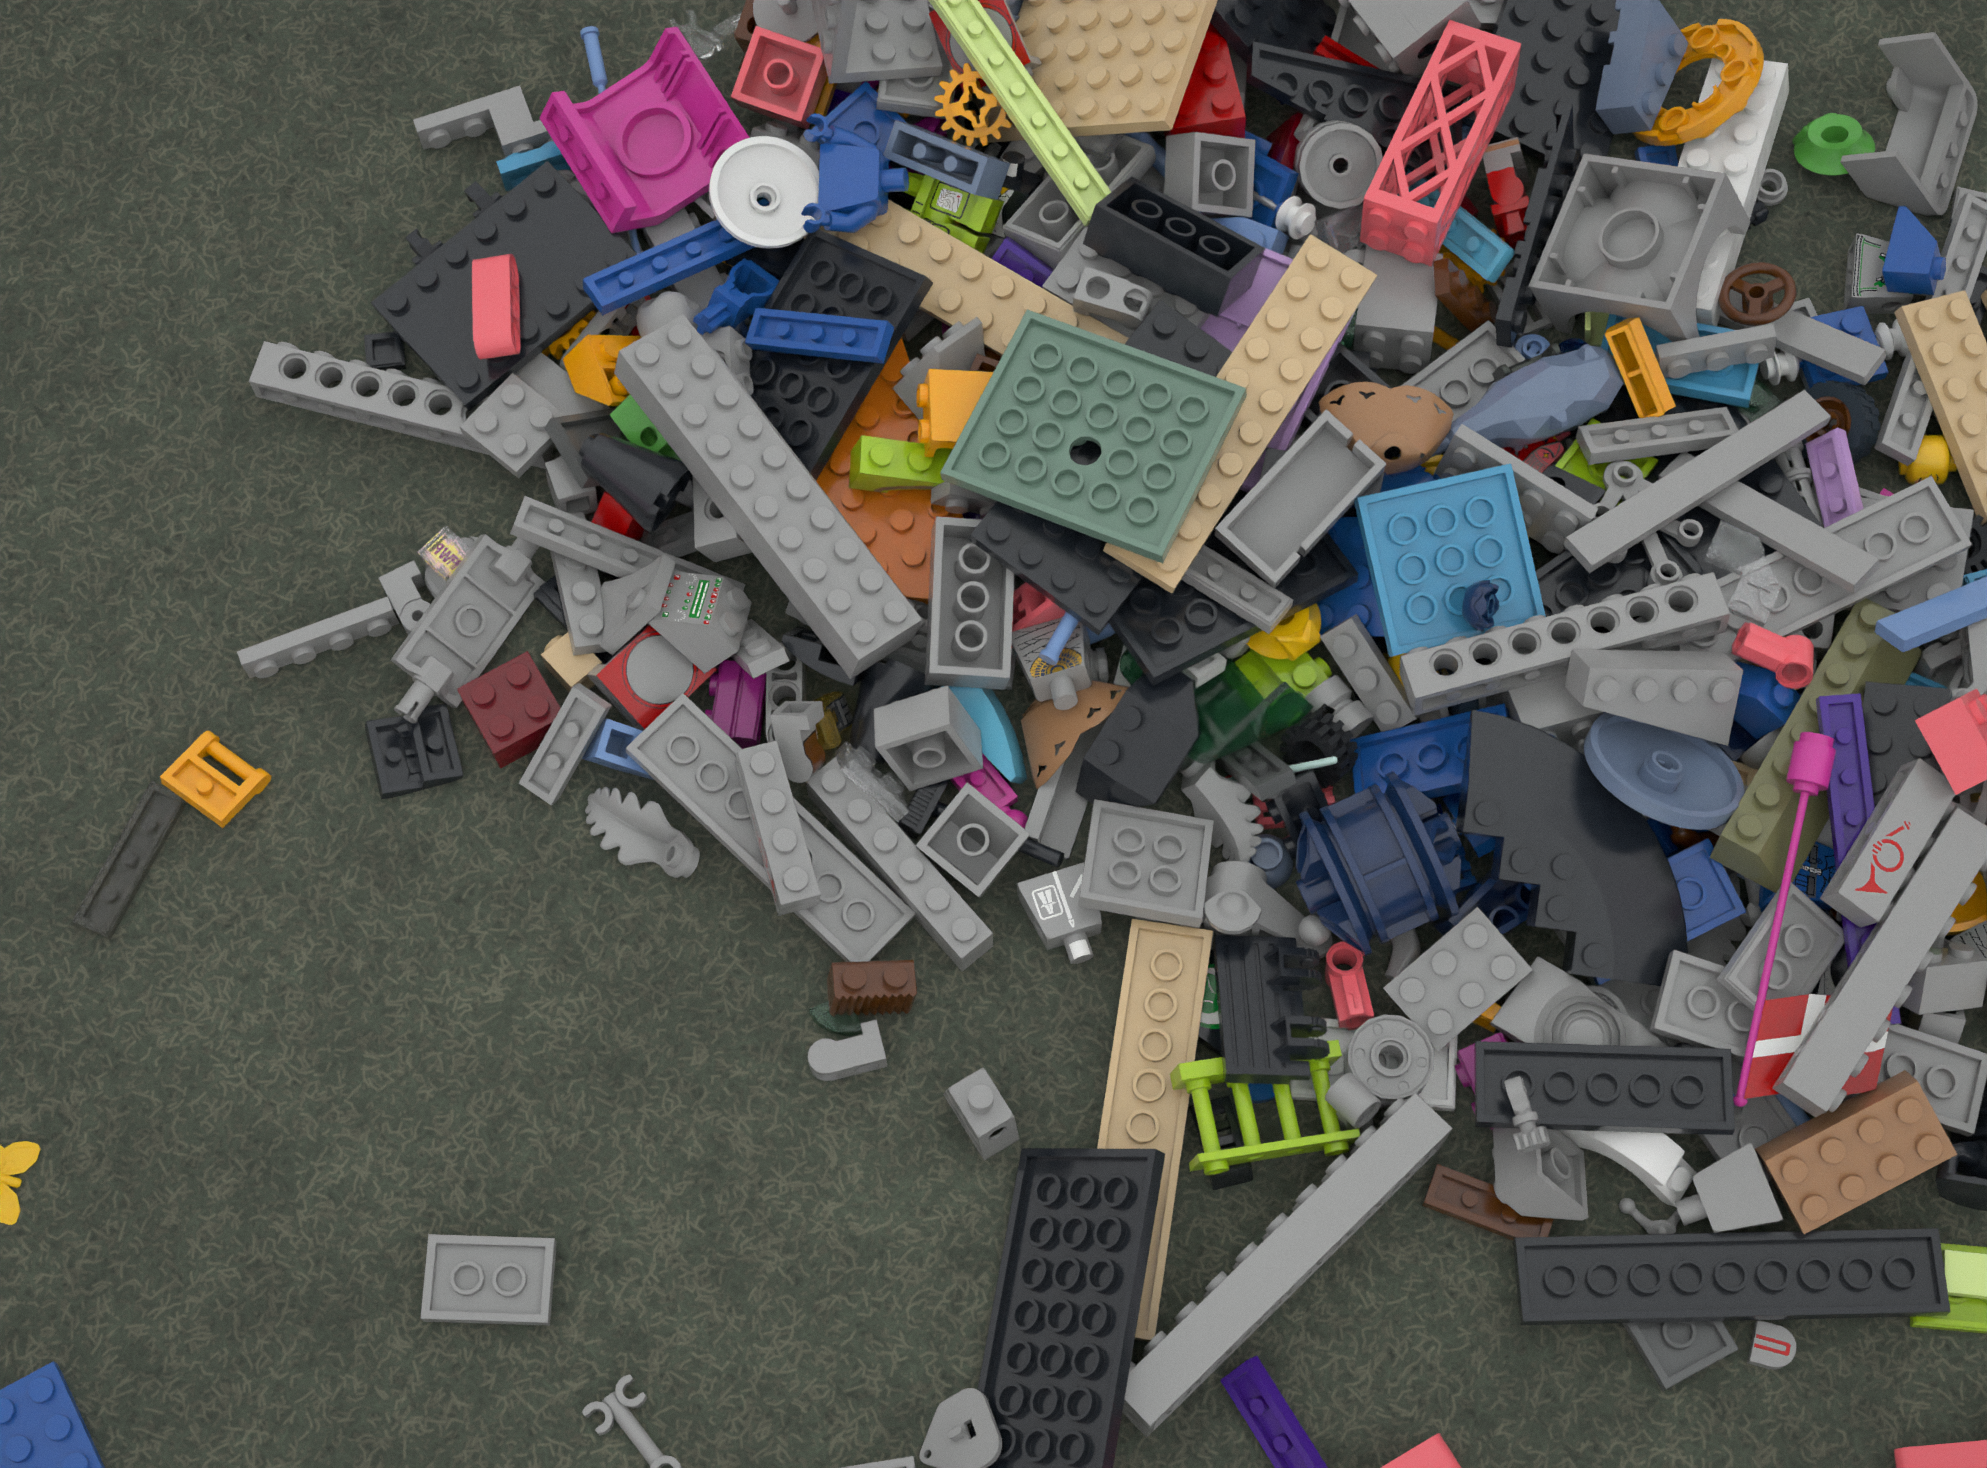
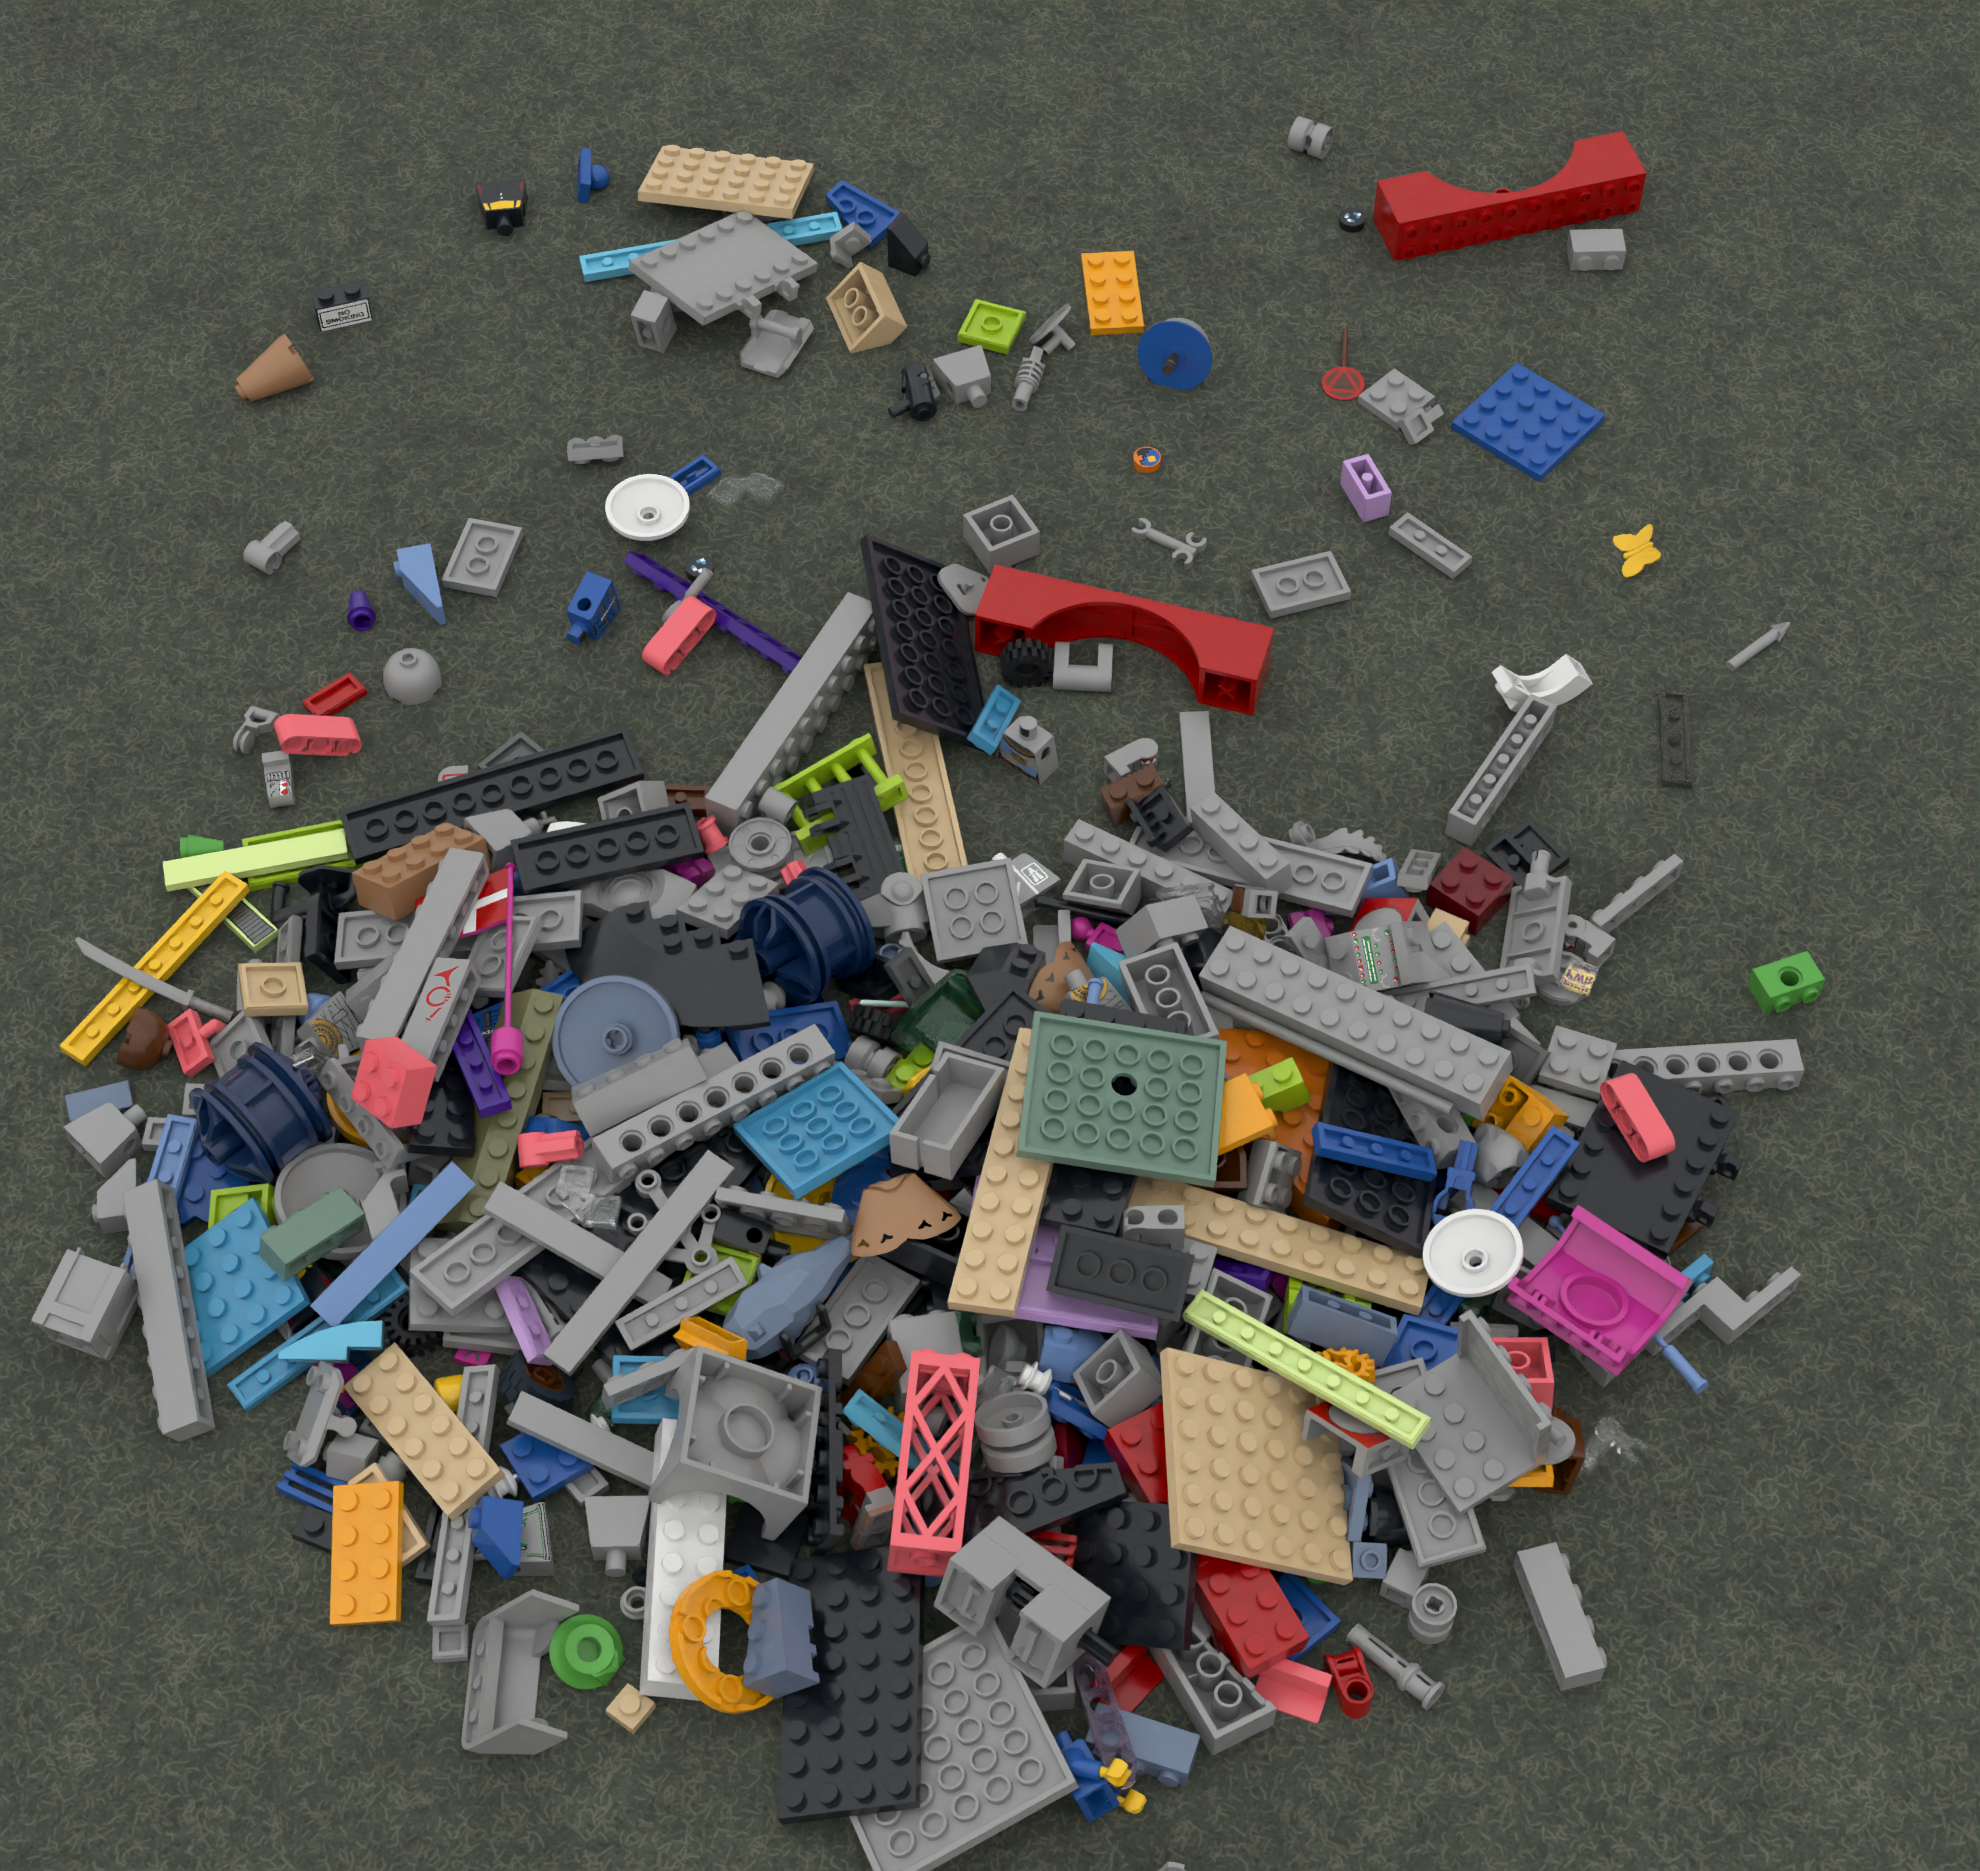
camera: 160 degrees right, 15 degrees down
light orange plate [160,731,271,828] -> none
blue torso [801,113,909,233] -> none
dark blue plate [1462,580,1499,631] -> none
light grey piece [1504,1076,1551,1153] -> none
reddish brown piece [1718,262,1796,326] -> none
none -> light grey torso [585,1496,651,1577]
none -> tan plate [605,1683,656,1734]
none -> coral piece [696,815,729,855]
none -> dark azure plate [967,684,1021,755]
none -> red arch [975,565,1274,716]
none -> black tyre [1000,638,1053,688]
none -> light grey connector [1053,641,1113,692]
none -> black bracket [1126,785,1193,853]
none -> light grey tile [1179,711,1215,818]
none -> lavender brick [1340,454,1392,523]
none -> light grey plate [1388,512,1472,579]
none -> light grey brick [1445,694,1557,847]
none -> white arch [1492,654,1593,712]
none -> bright green brick [1747,951,1825,1014]

